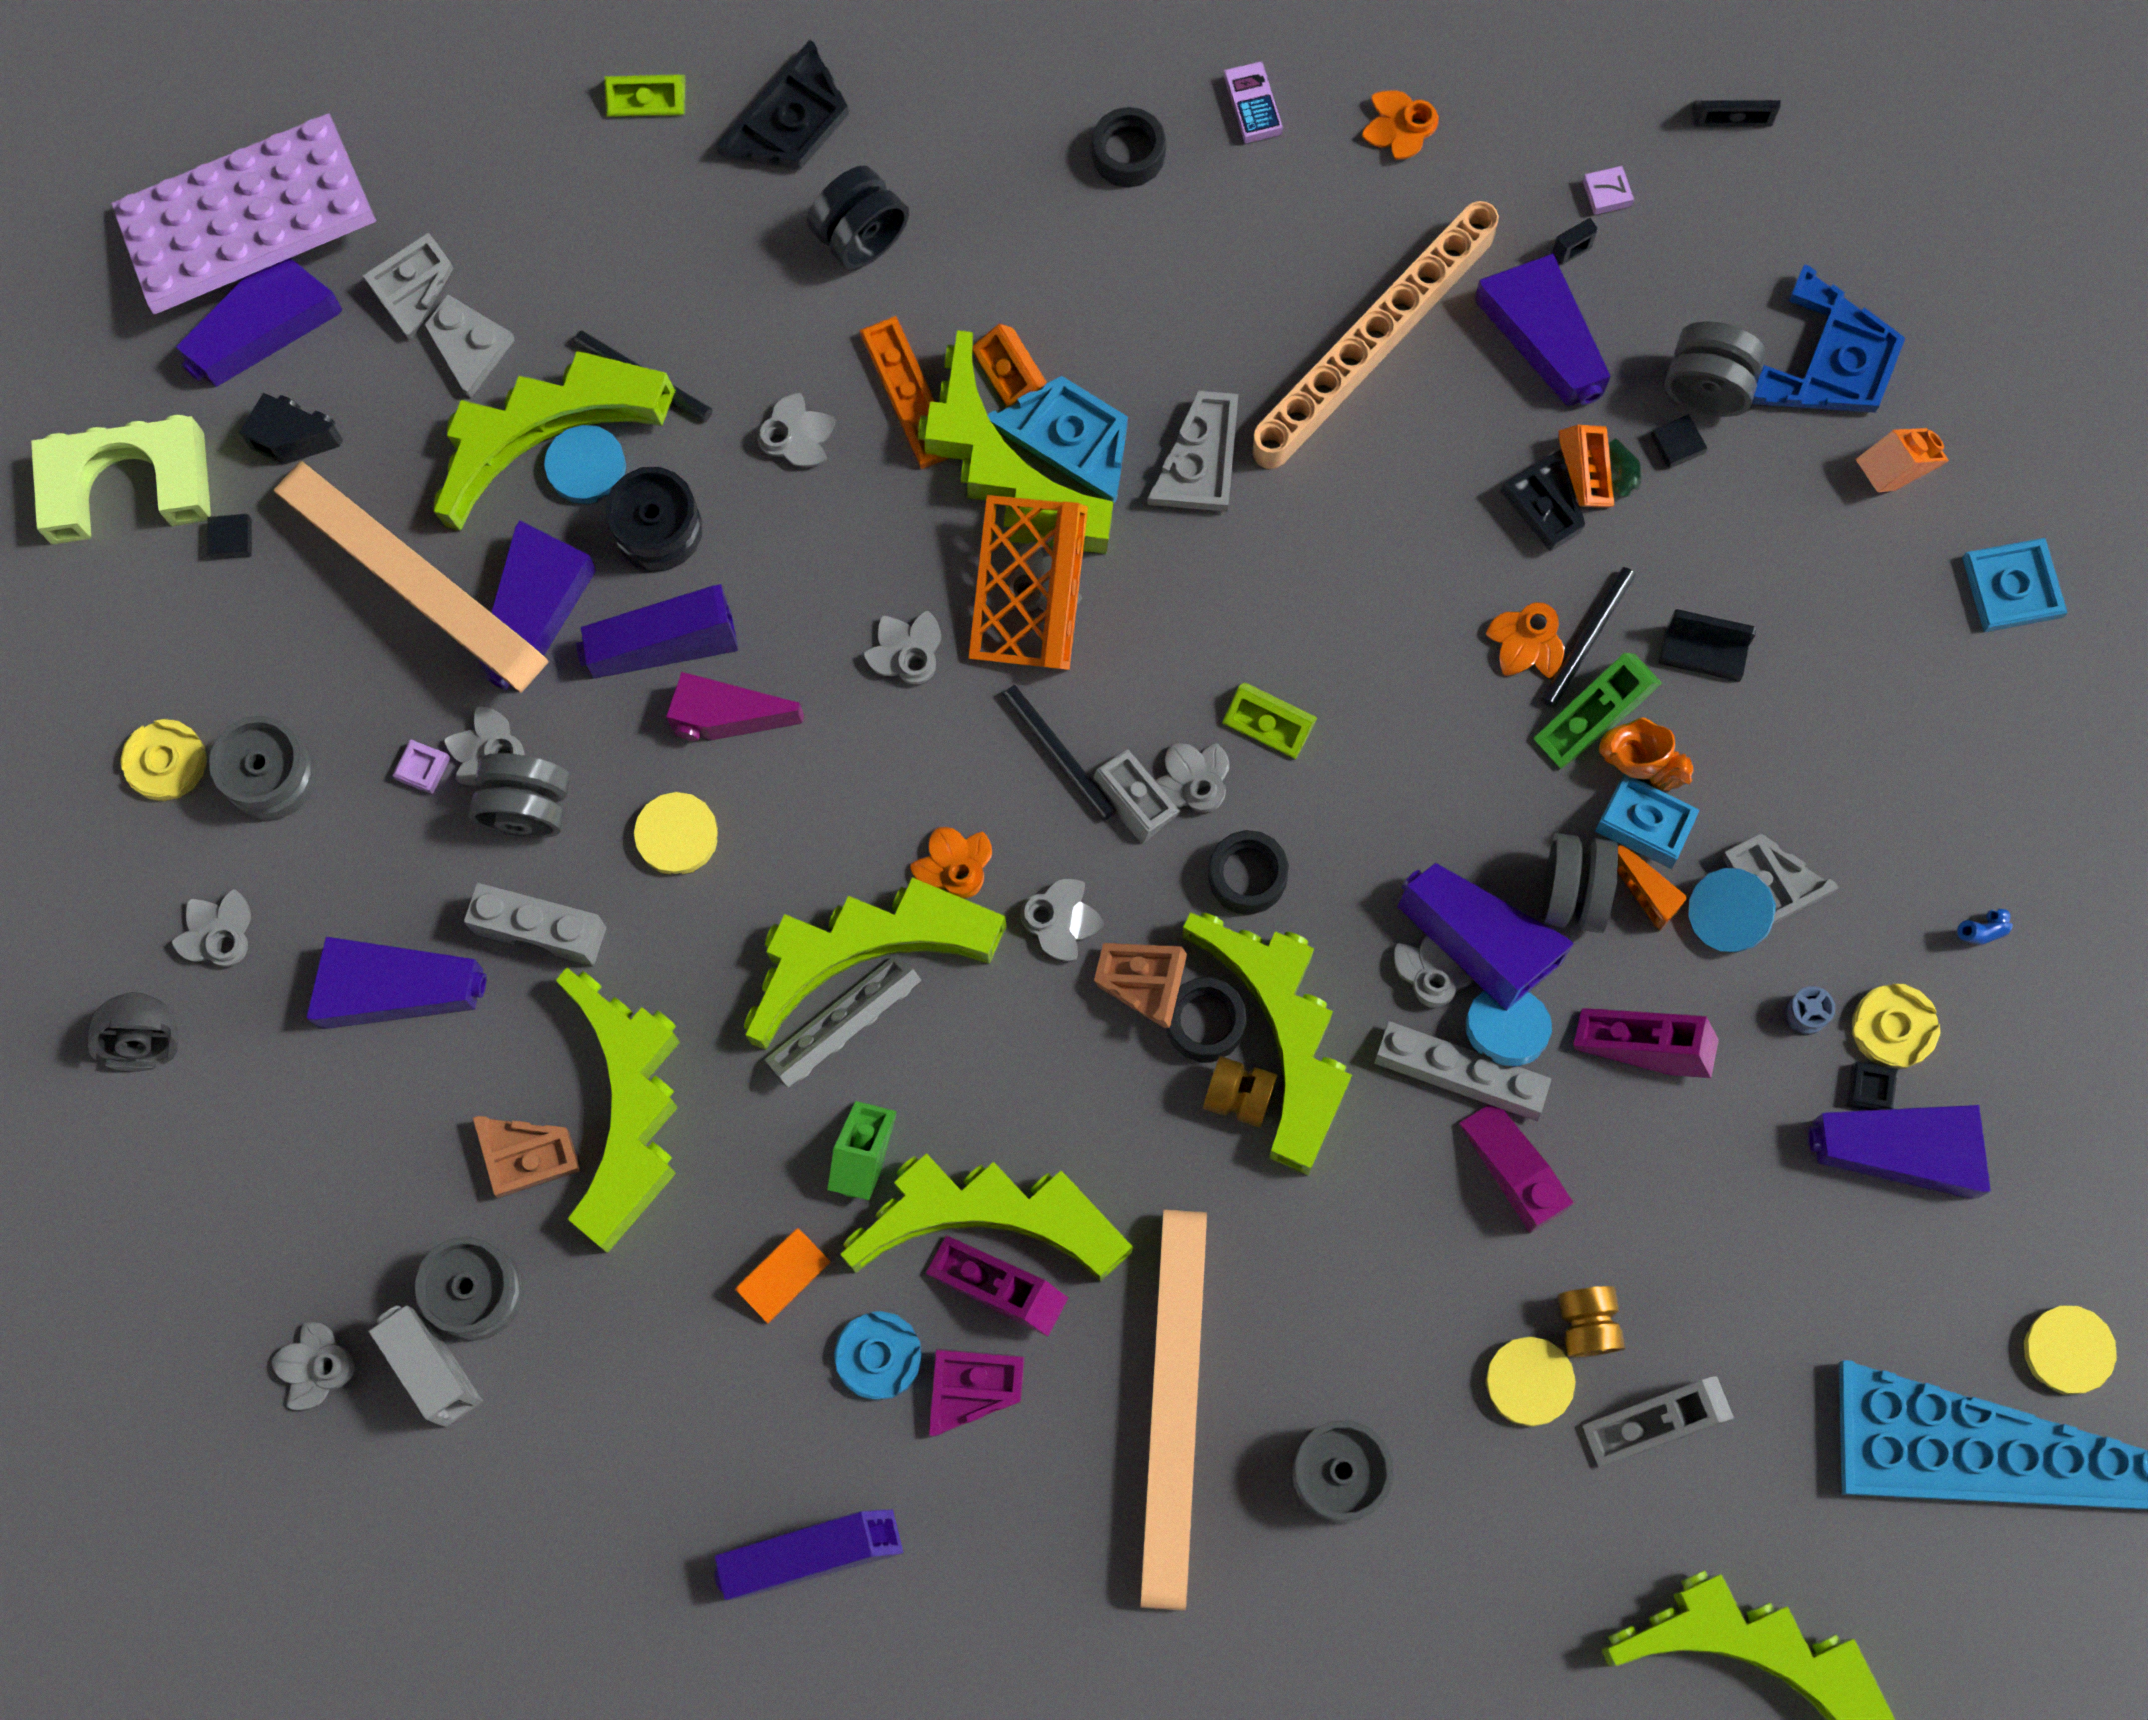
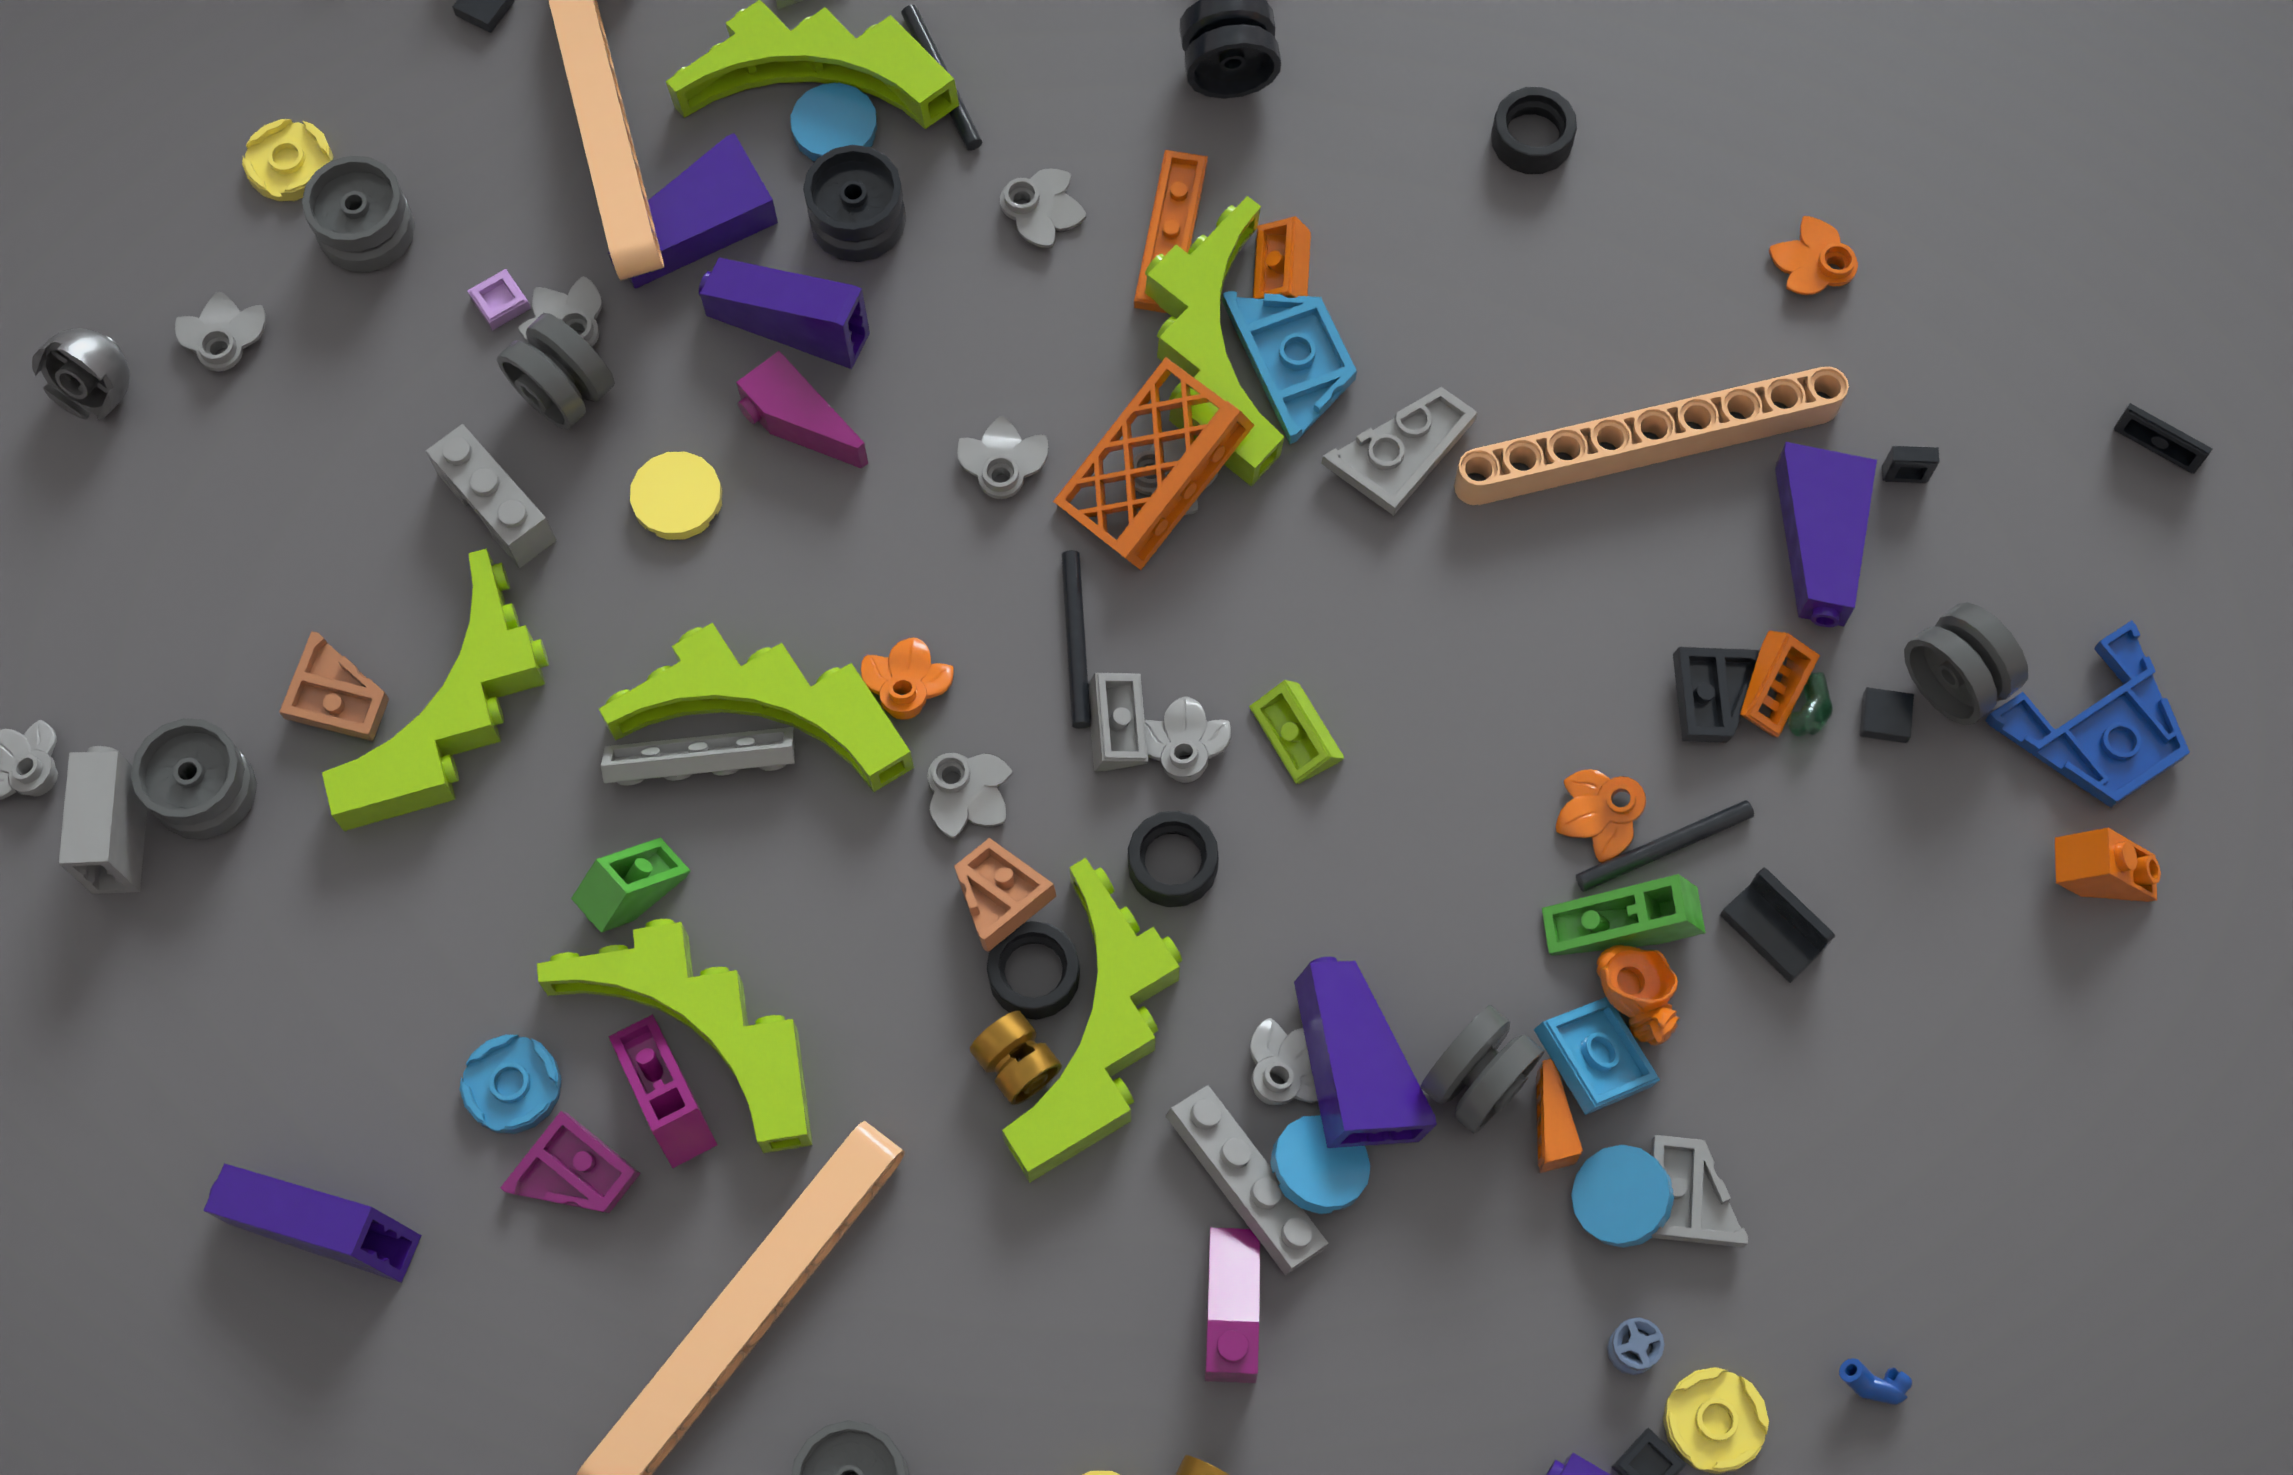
camera: 30 degrees right, 5 degrees down
dark purple slope [307,936,487,1029] -> none
orange slope [735,1228,831,1324] -> none
tile [1224,61,1283,144] -> none
magenta slope [1573,1008,1719,1078] -> none
lavender tile [1583,166,1634,215] -> none
dark azure tile [1962,538,2068,632] -> none

